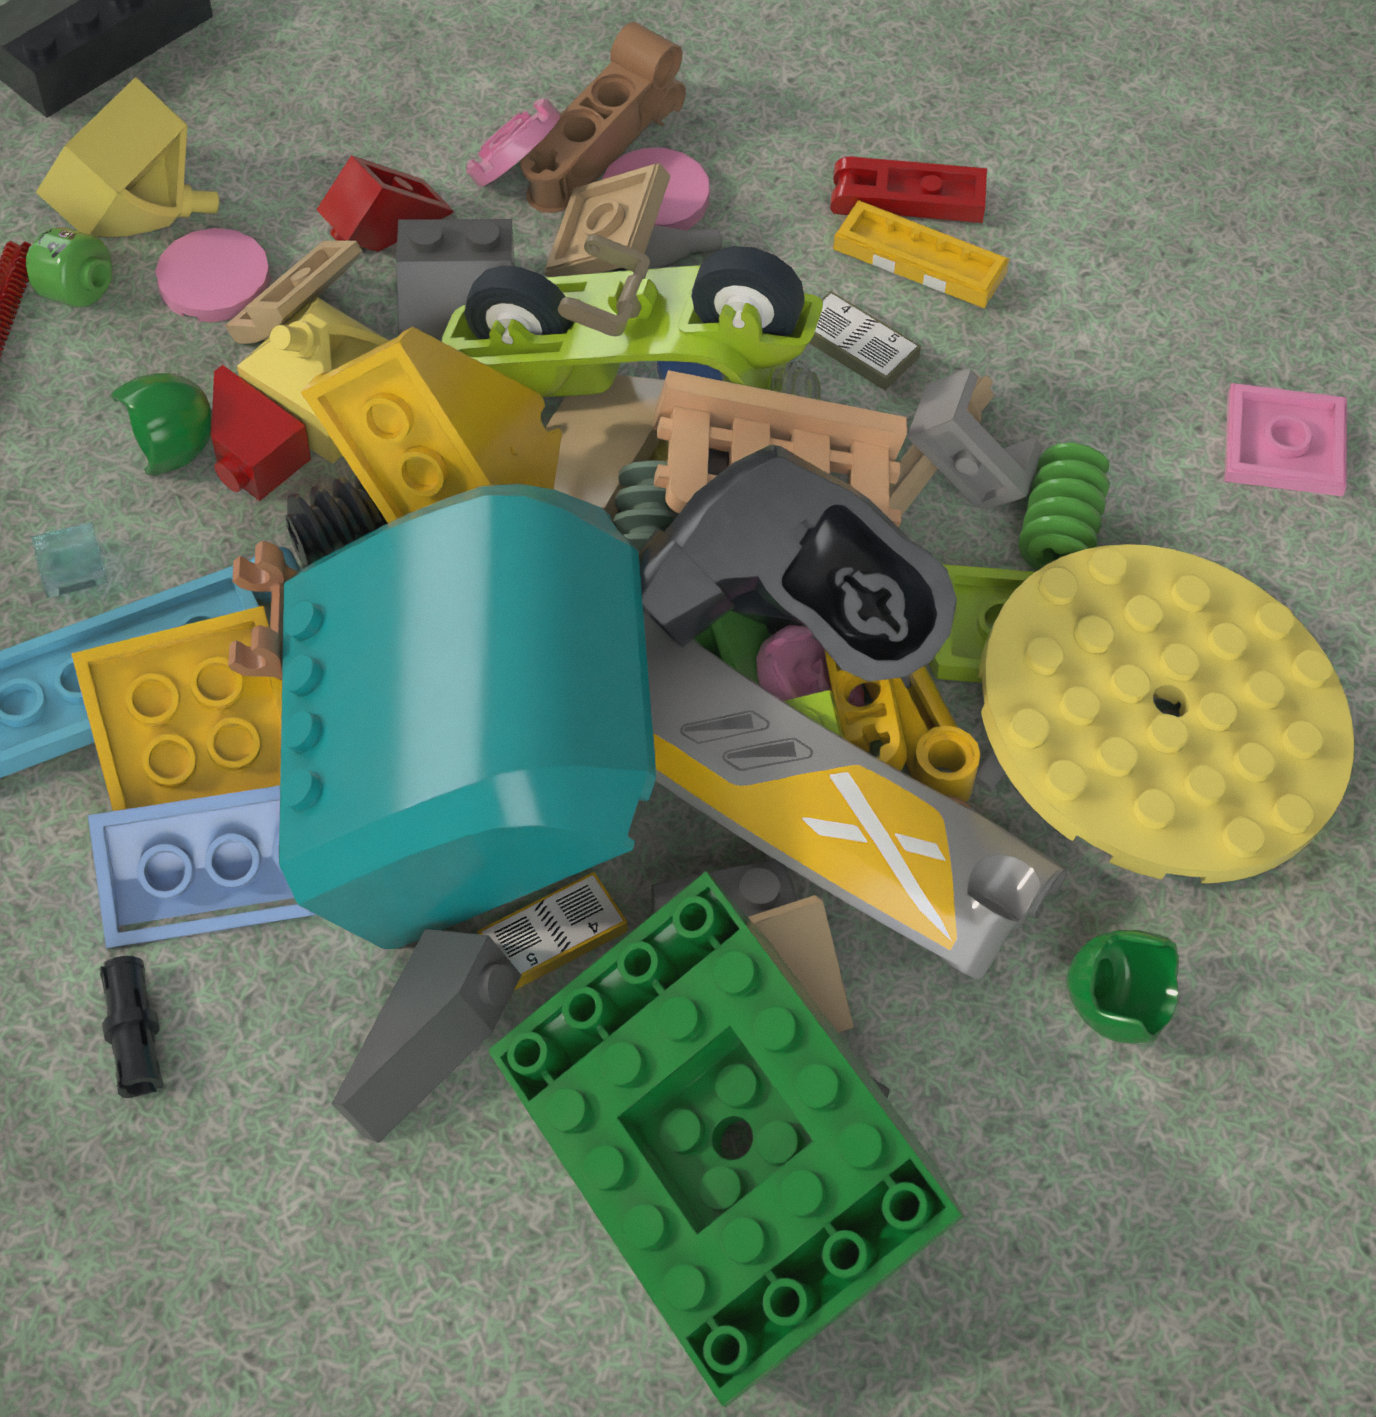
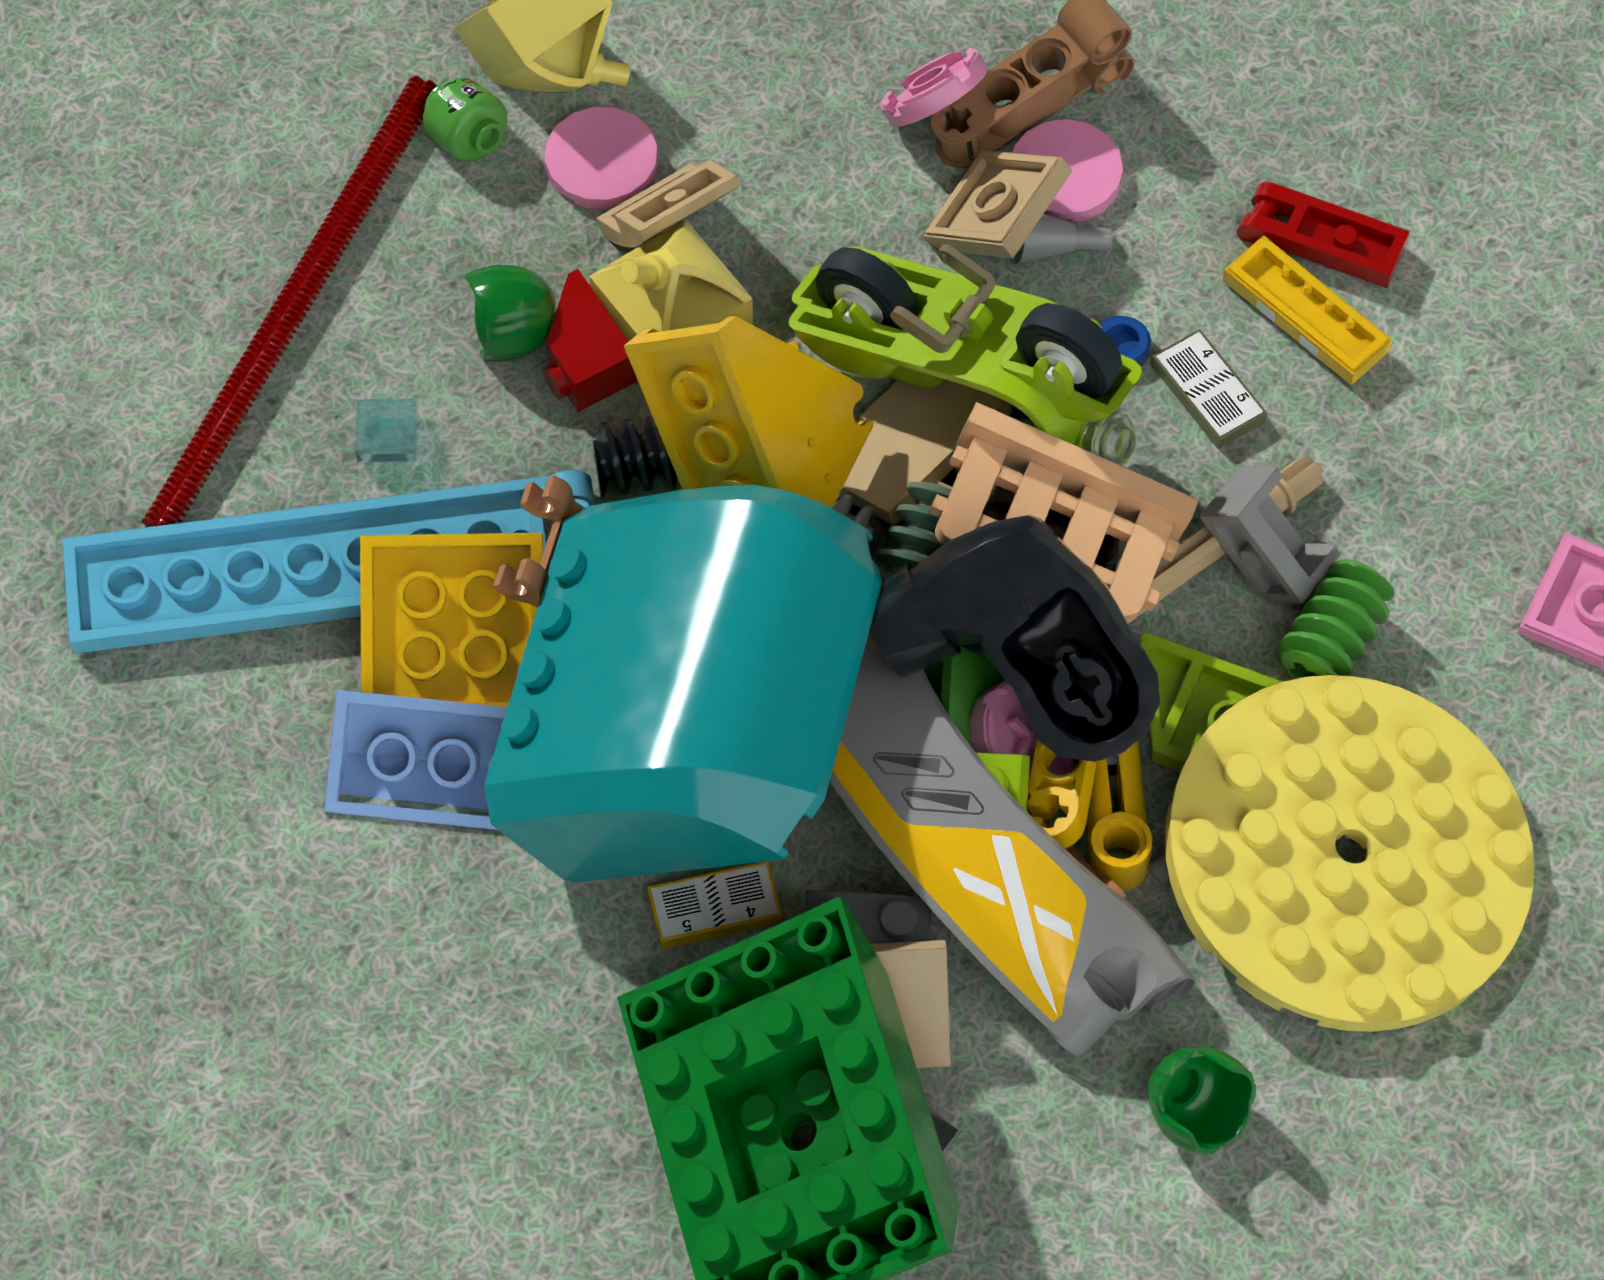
camera: 20 degrees right, 5 degrees up
black pin [99,956,163,1098] -> none
red slope [316,155,454,252] -> none
dark grey slope [331,929,521,1143] -> none
dark grey slope [396,219,515,342] -> none

